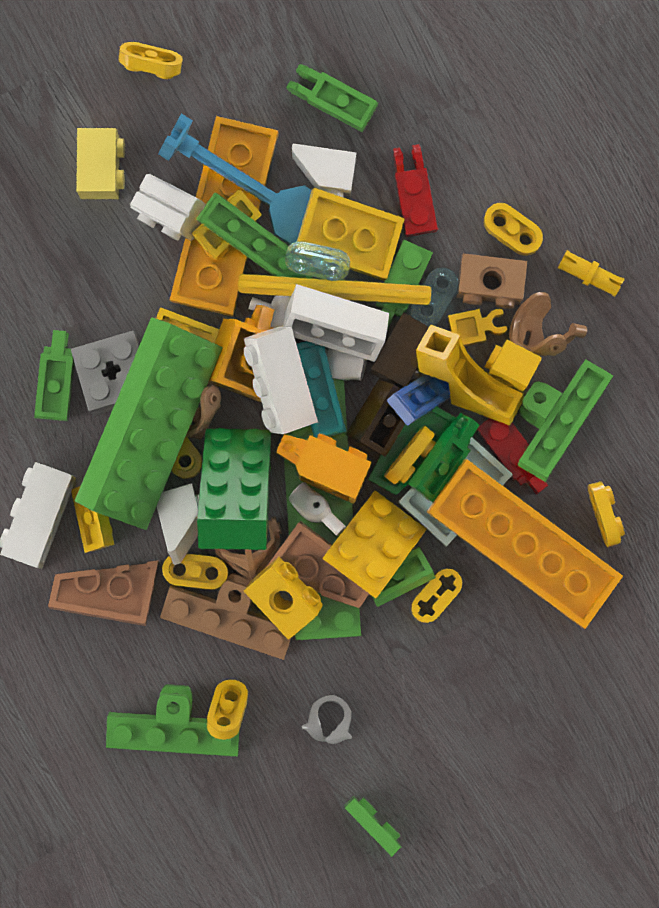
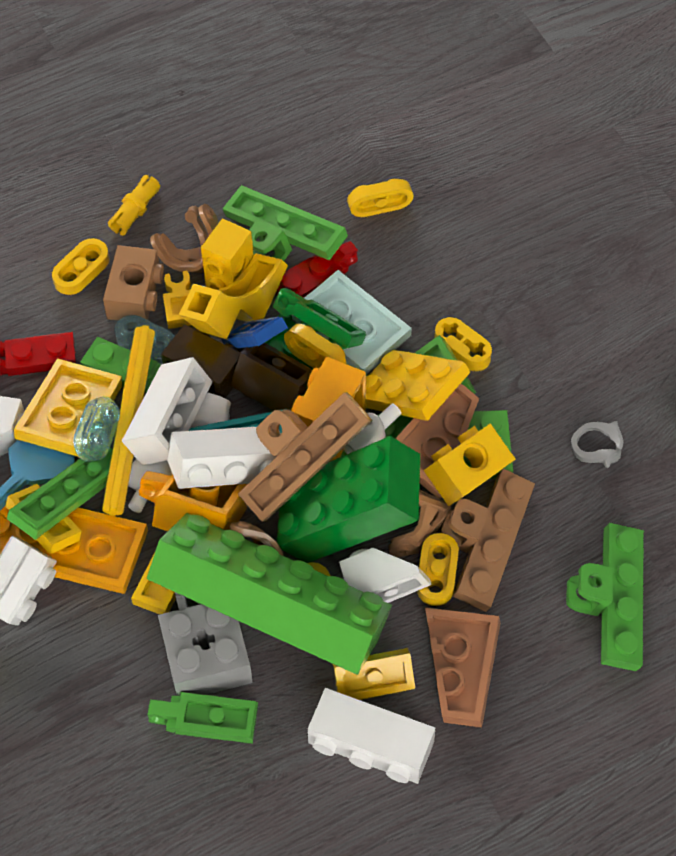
camera: 85 degrees left, 25 degrees down
yellow plate [207,680,248,740] -> none
light orange plate [427,459,623,629] -> none
none -> medium nougat plate [238,393,373,522]

